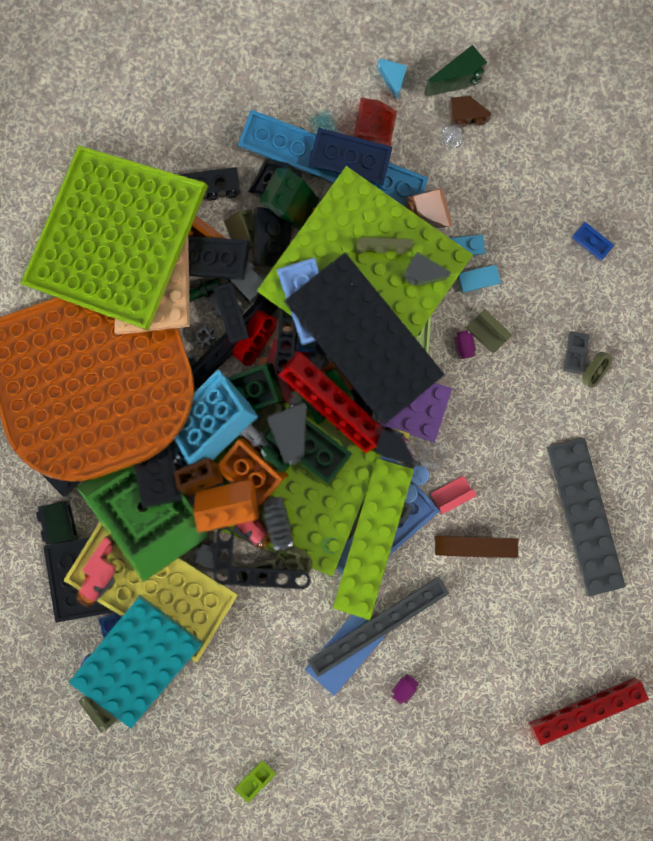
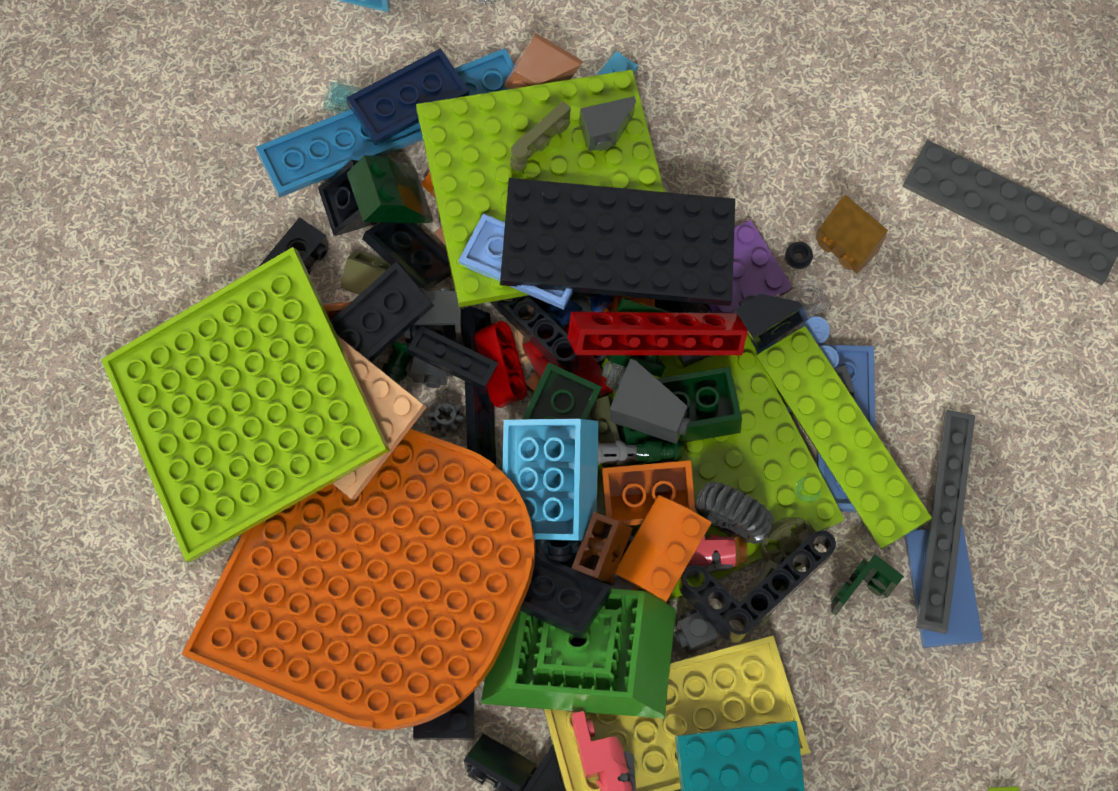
camera: 50 degrees left, 15 degrees down
clear red slope [354,97,397,146] -> none
magenta brick [391,674,419,704] -> none
coral panel [431,476,477,514] -> none
reddish brown slope [435,536,519,558] -> none
magenta brick [454,330,476,360] -> none
medium azure slope [458,265,501,293] -> none
olive panel [467,309,512,353] -> none
dark grey slope [563,331,589,375] -> none
olive plate [582,352,612,388] -> none
none -> black plate [785,242,813,269]
none -> pearl gold slope [815,195,888,274]
none -> dark green bracket [831,554,904,616]

